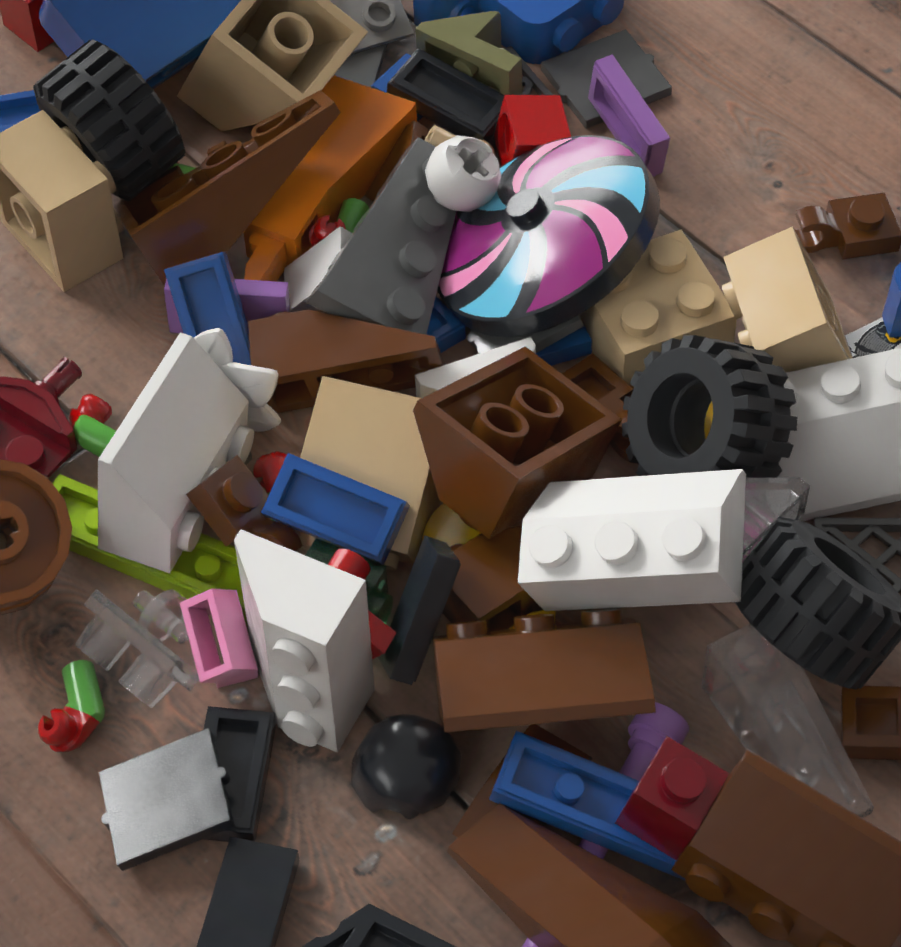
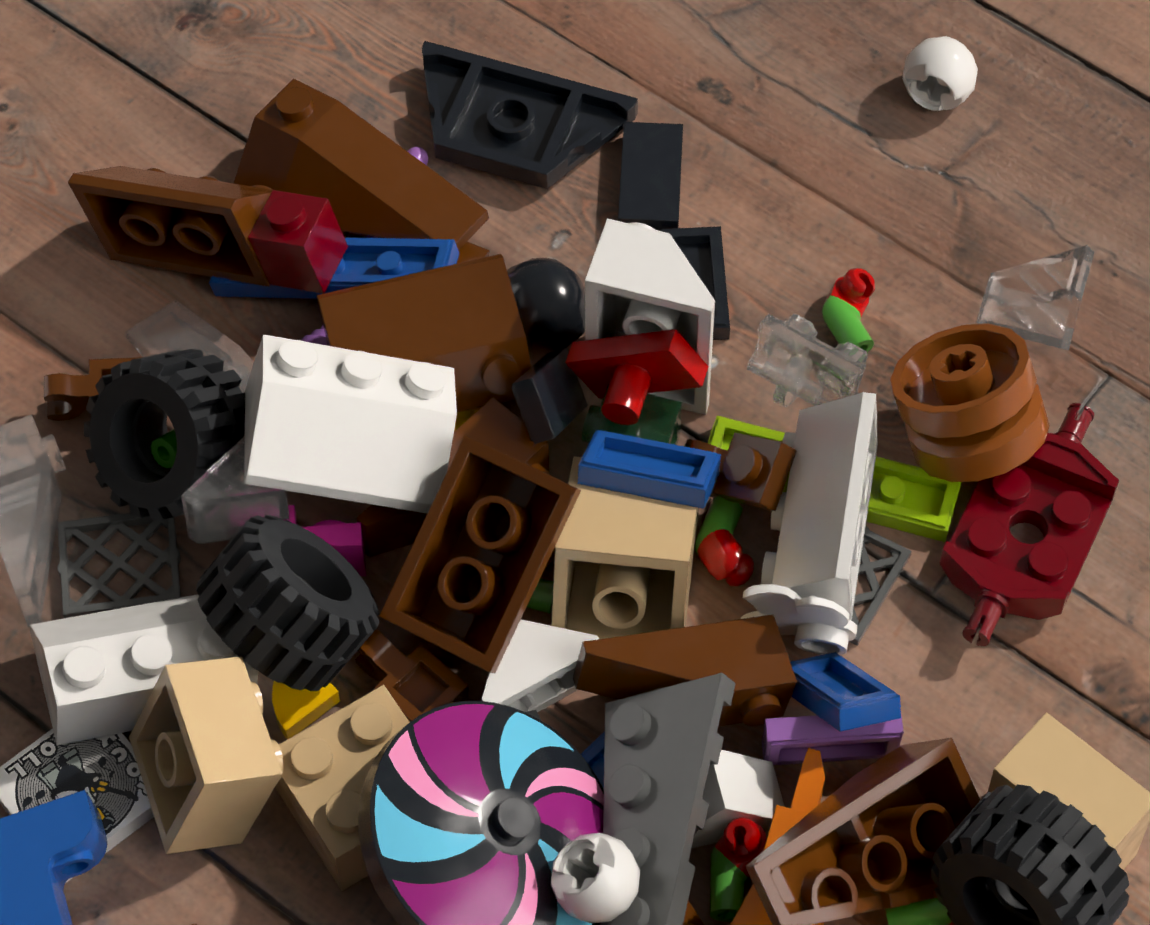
camera: 170 degrees right, 5 degrees up
arm [68,394,116,457] -> none
piece [99,728,235,871] -> none
bright pink piece [180,589,258,688] -> none

